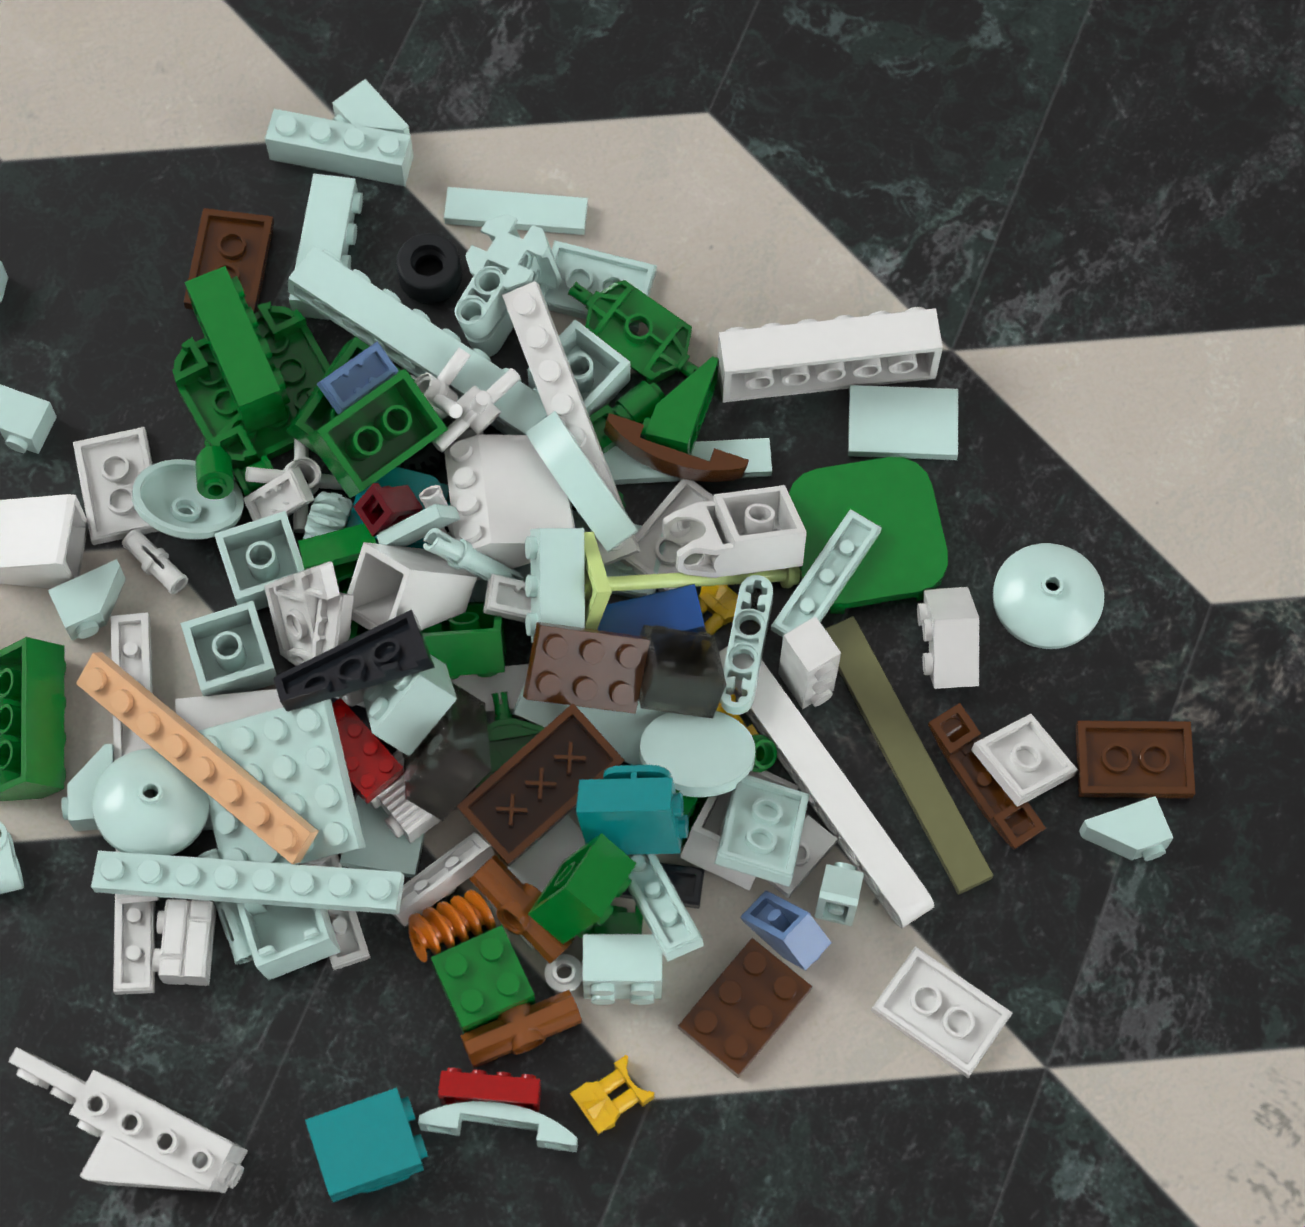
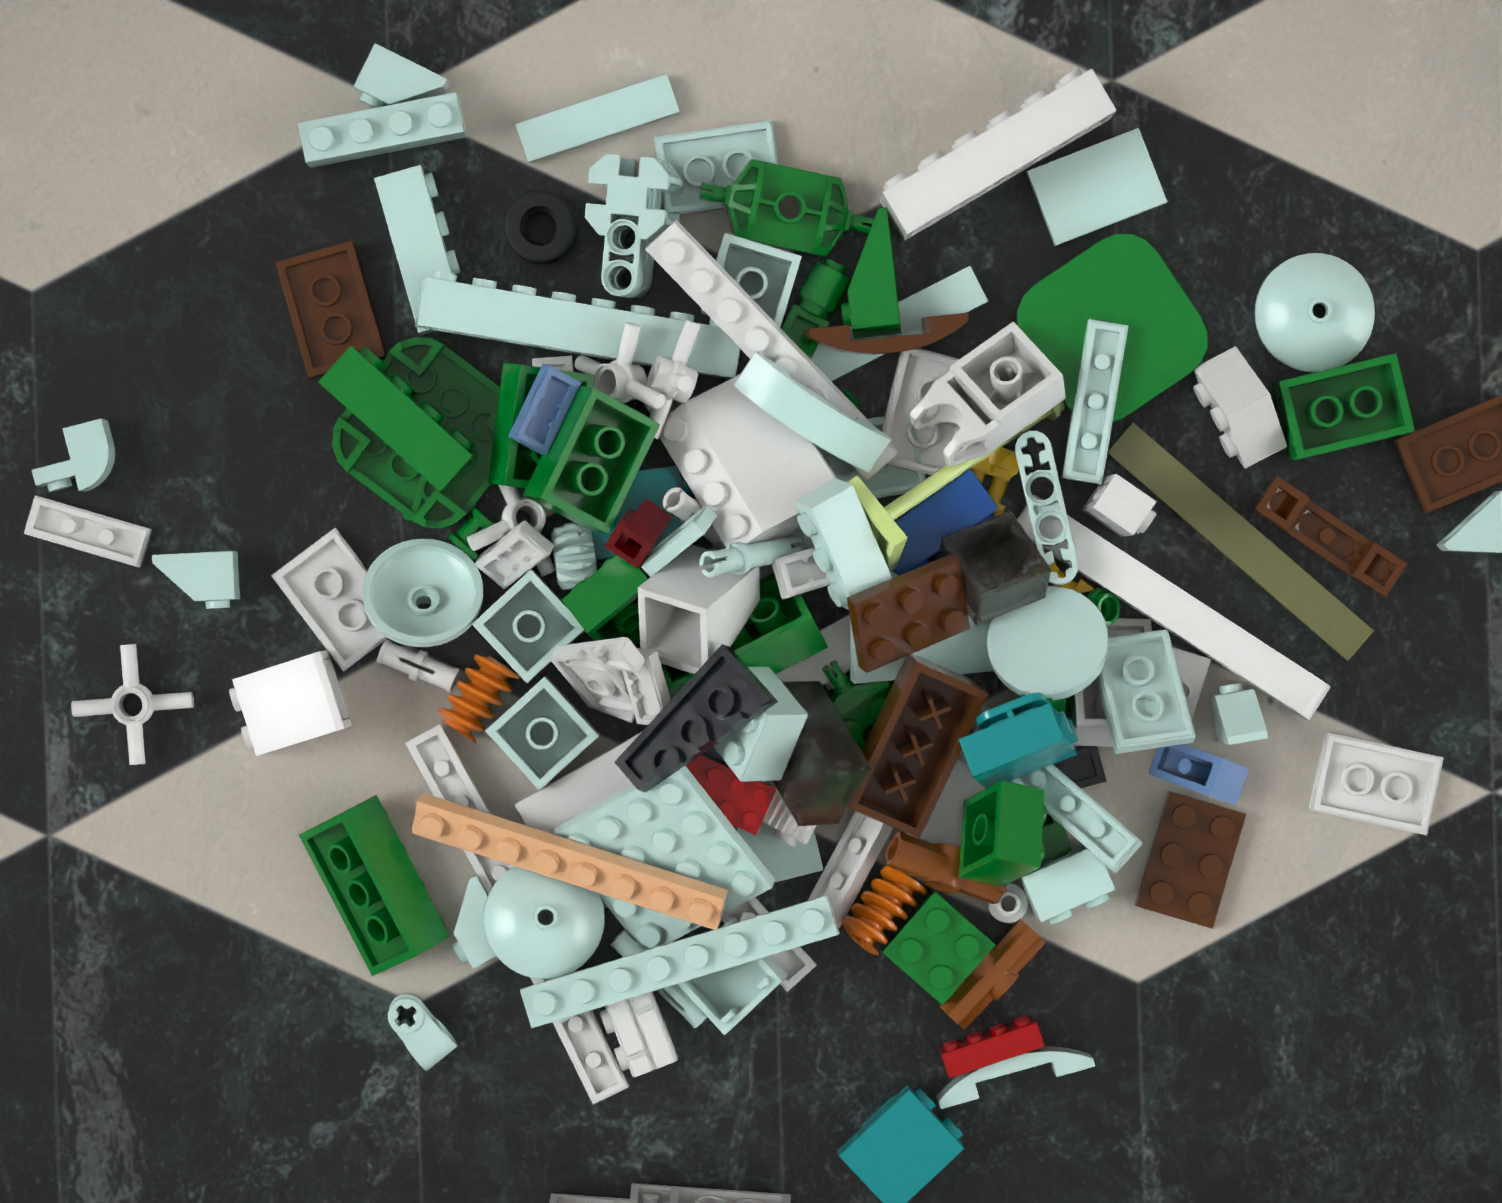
camera: 20 degrees left, 20 degrees up
light aqua slope [48,559,126,640] -> none
green brick [195,445,234,499] -> none
yellow piece [570,1055,654,1135] -> none
white tile [971,714,1078,807] -> none
none -> orange piece [437,654,521,743]
none -> green brick [1272,353,1415,461]

